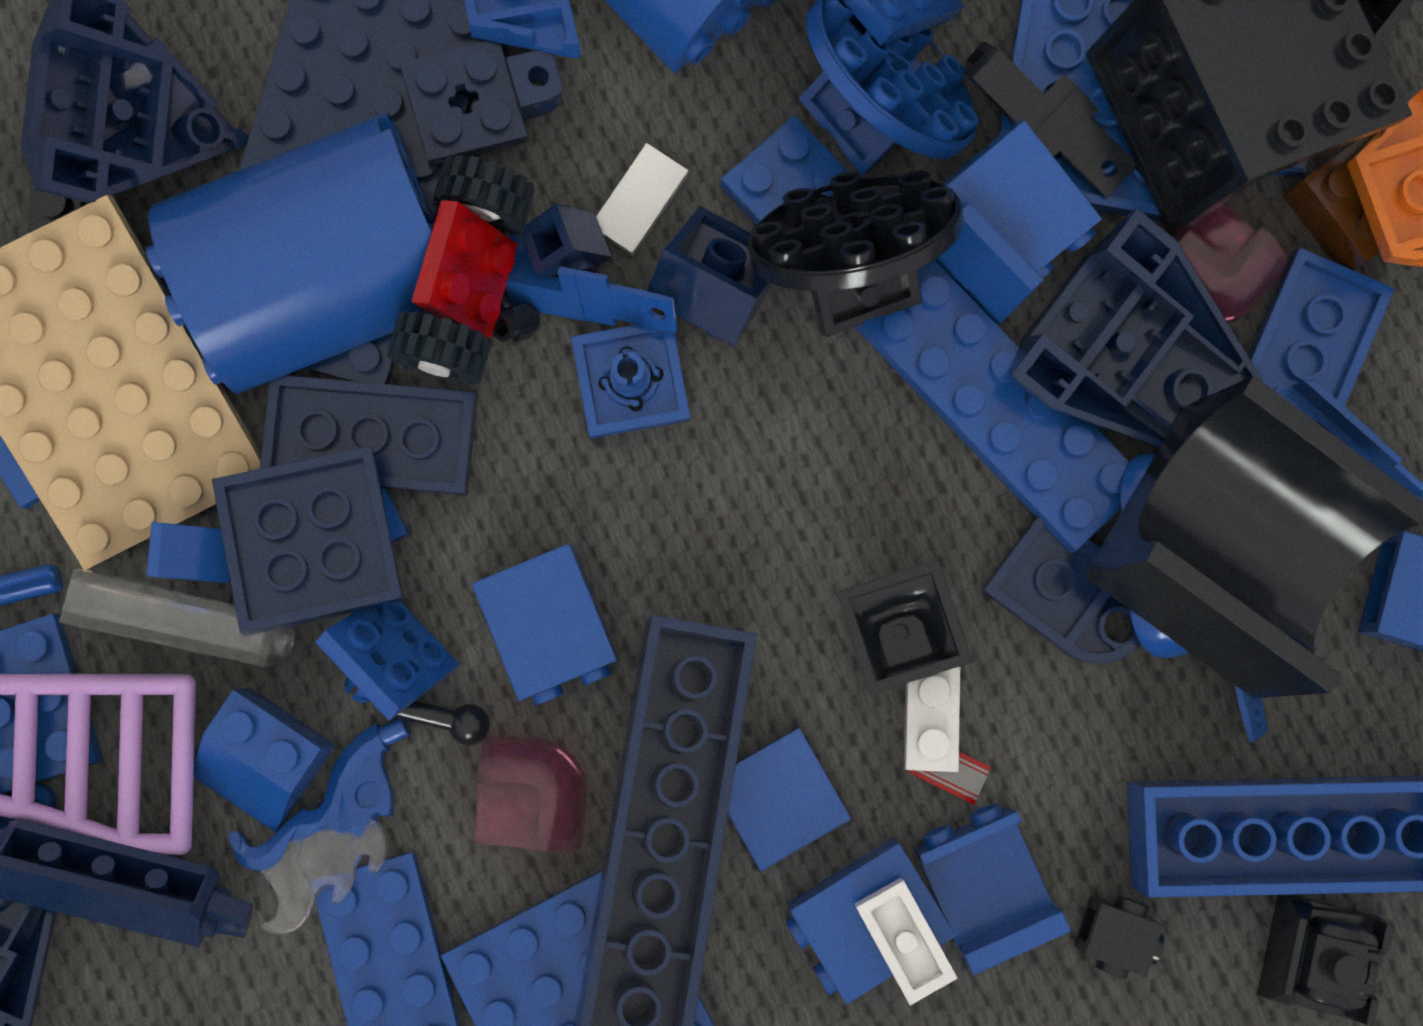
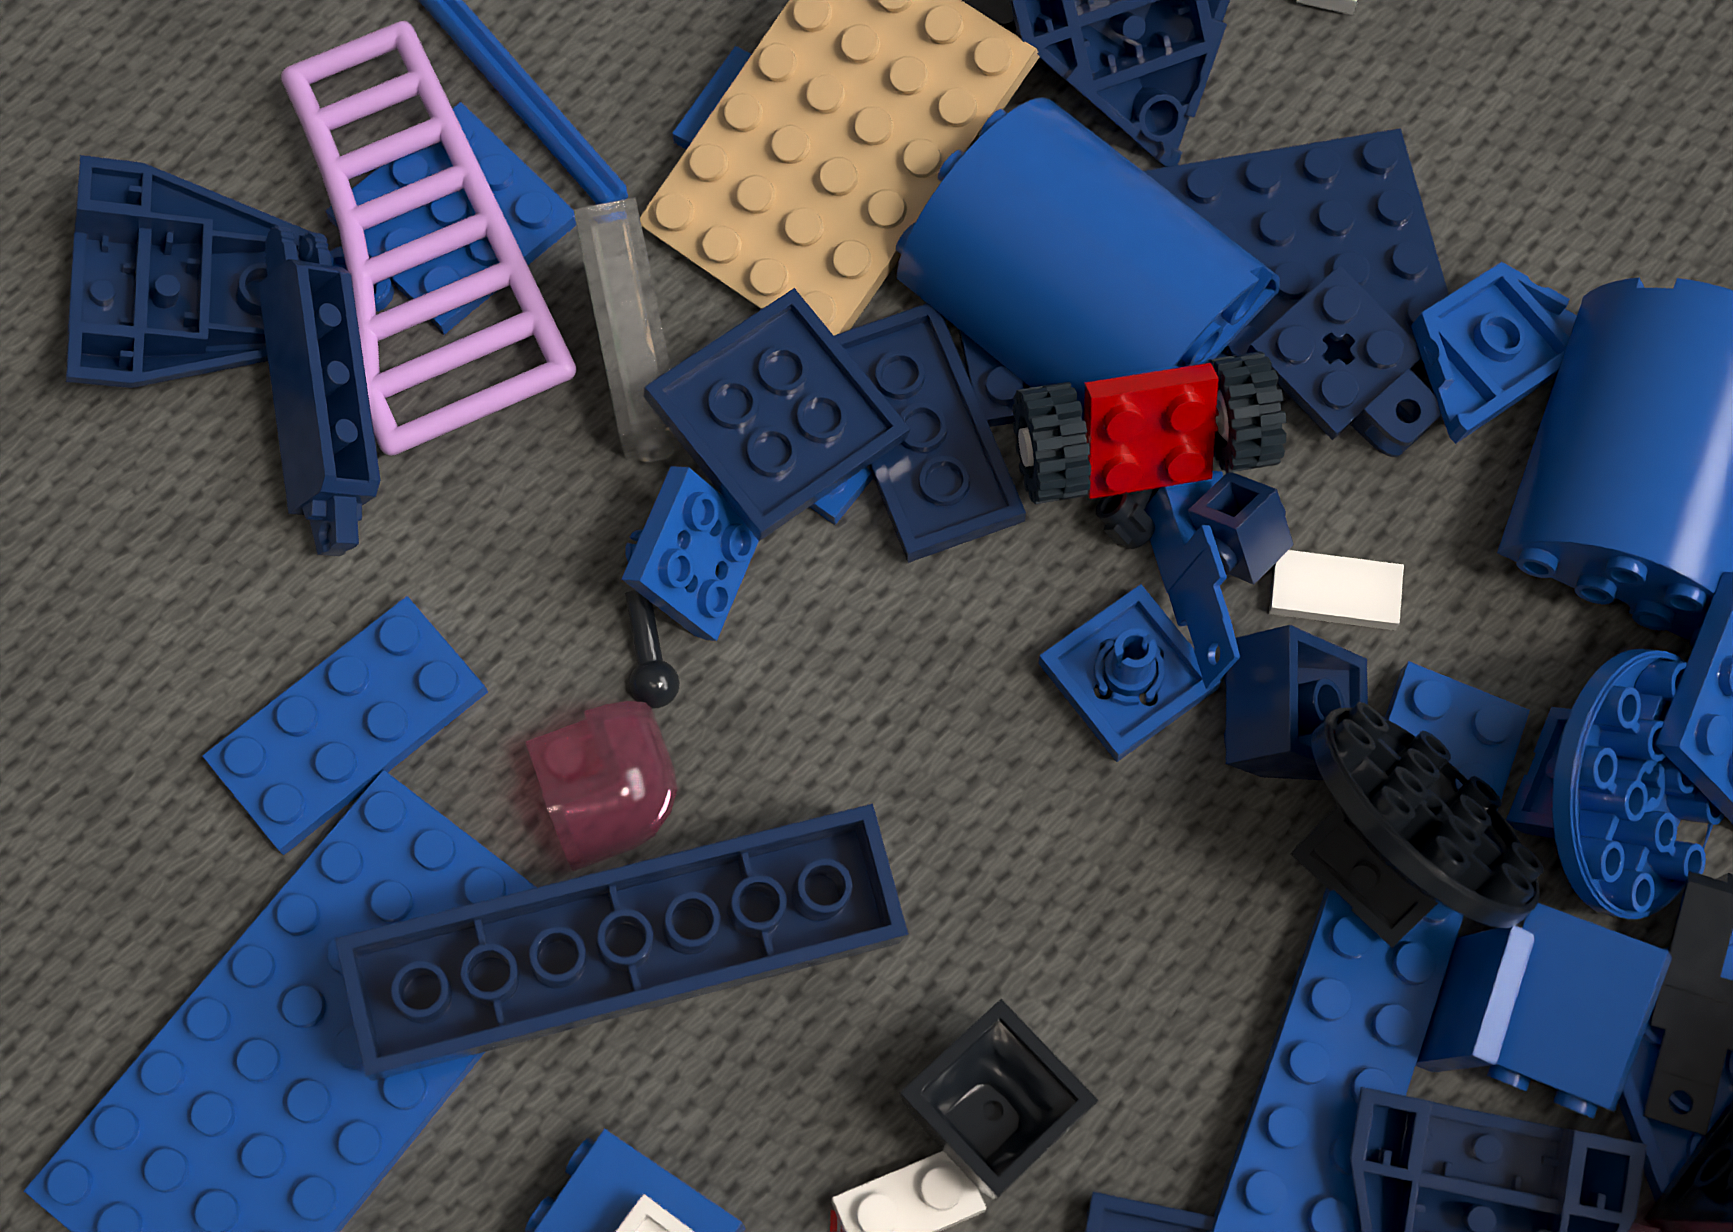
camera: 65 degrees right, 15 degrees down
blue slope [146,522,231,584] -> none
blue slope [194,688,336,832] -> none
piece [228,719,411,934] -> none
blue brick [472,544,620,706] -> none
blue tile [728,727,851,871] -> none

